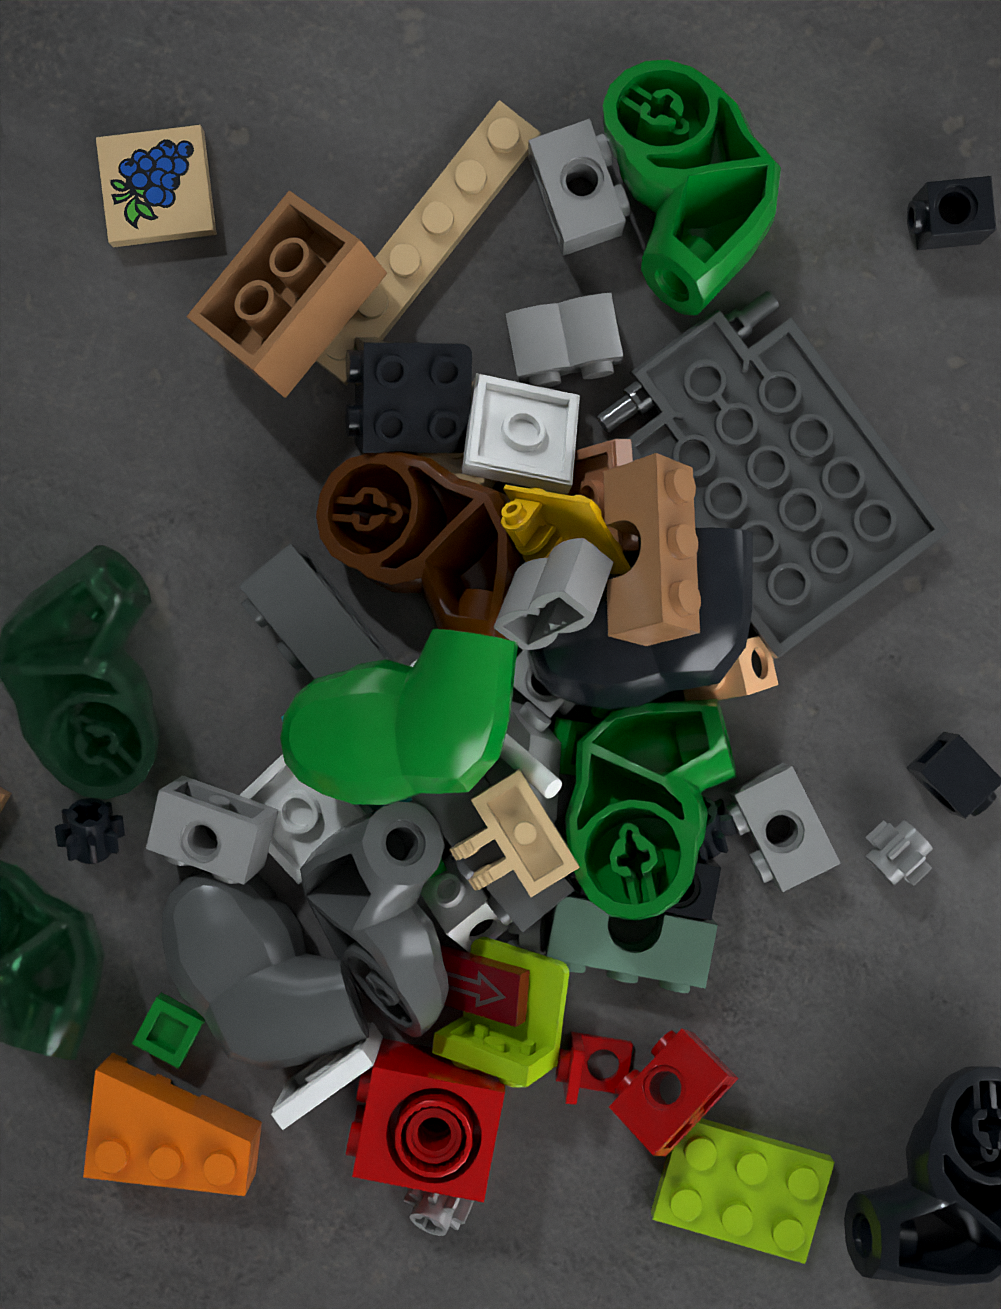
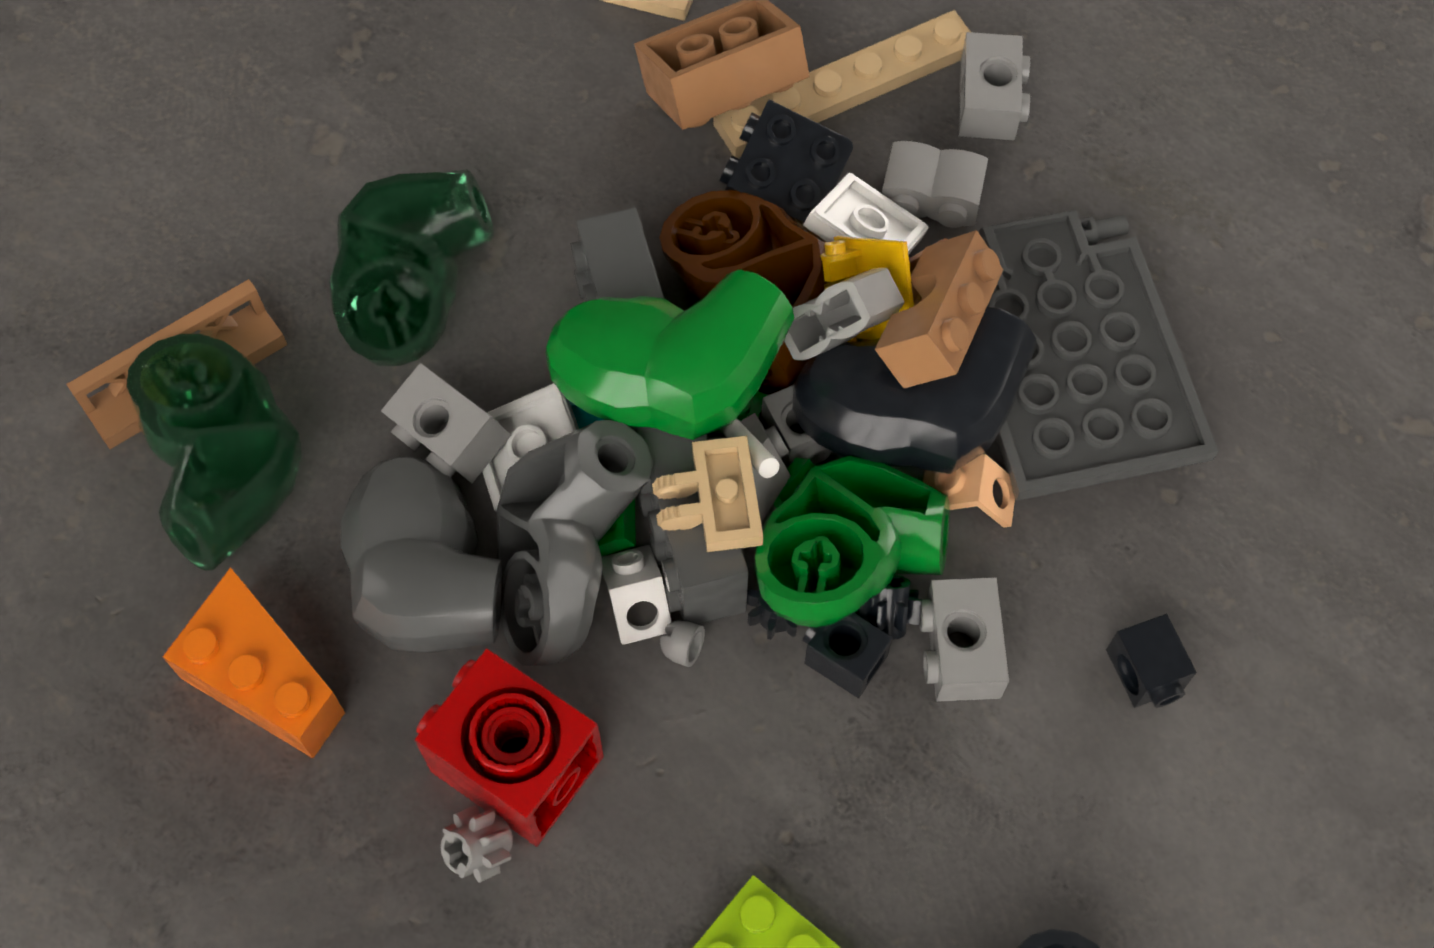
camera: 20 degrees right, 25 degrees down
black gear [55,798,125,864] -> none
green plate [132,992,205,1069] -> none
white tile [271,1022,383,1130] -> none
lime bracket [432,937,569,1088] -> none
dark red tile [440,945,530,1027] -> none
sand green arch [545,890,718,993] -> none
red bracket [555,1032,633,1105] -> none
green piece [602,60,781,315] -> none
red brick [609,1028,739,1156] -> none
light grey gear [865,820,933,886] -> none
black brick [907,176,997,250] -> none

